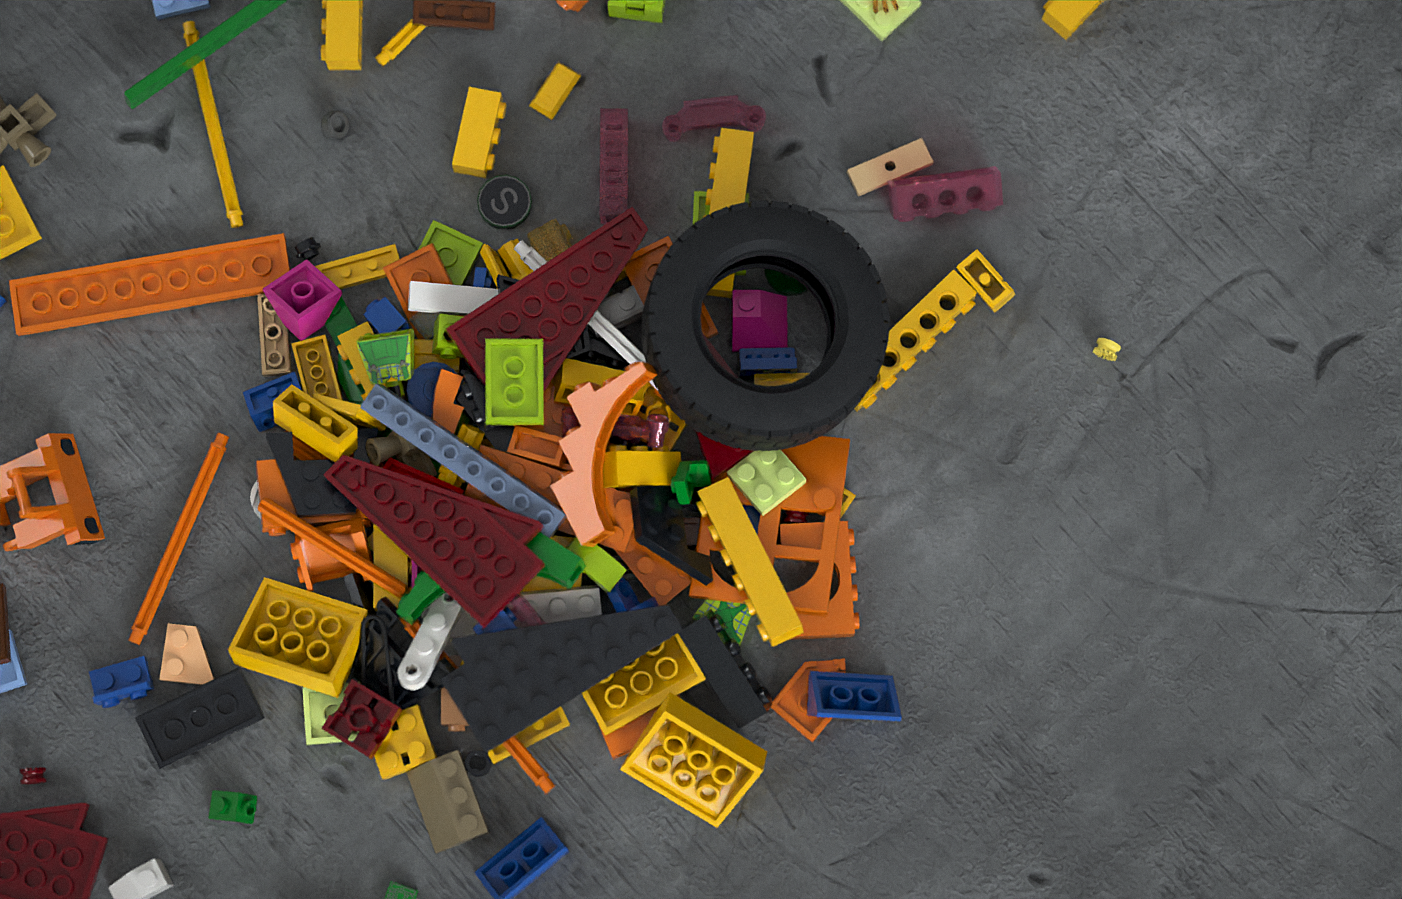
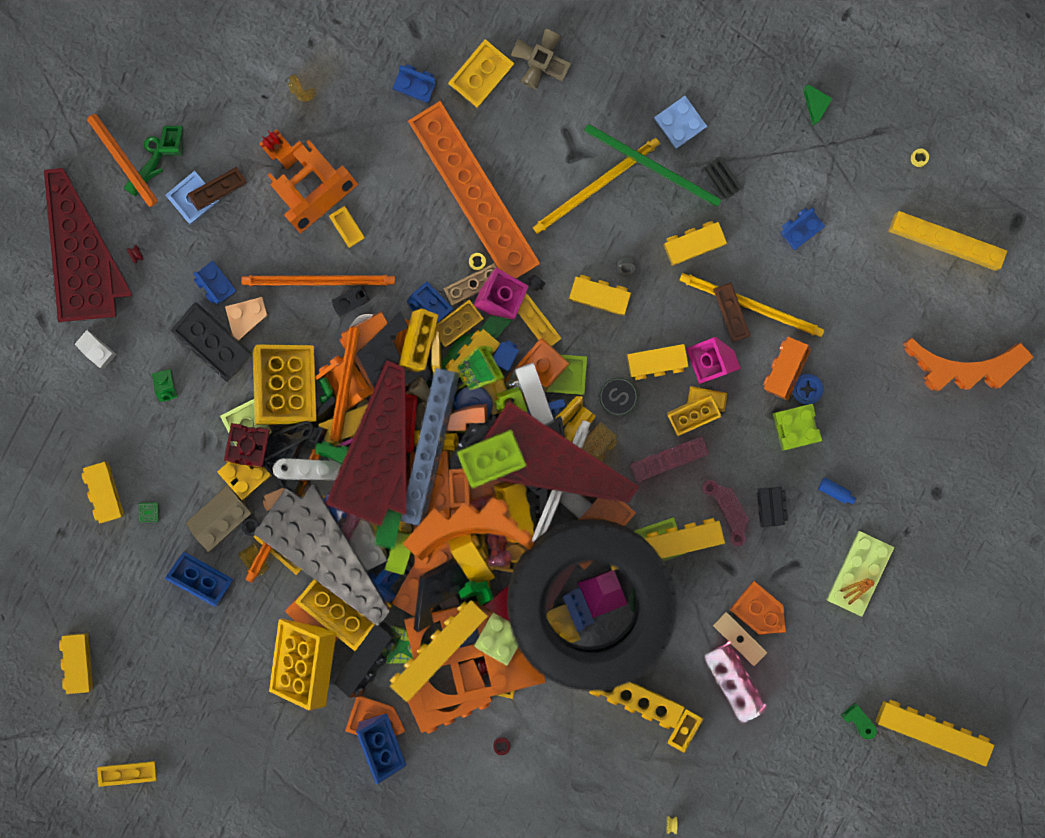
camera: 70 degrees right, 10 degrees up
none -> clear yellow bracket [238,543,269,576]
none -> green arm [318,377,333,405]
none -> yellow tile [329,206,365,248]
none -> black leg [331,287,370,317]
none -> light yellow bush [469,253,486,271]
none -> dark red bush [493,737,510,756]
none -> yellow brick [569,275,631,316]
none -> yellow piece [667,393,722,436]
none -> dark pink slope [686,337,741,384]
none -> orange tile [730,581,786,635]
none -> black brick [757,486,788,527]
none -> green leg [841,703,877,740]

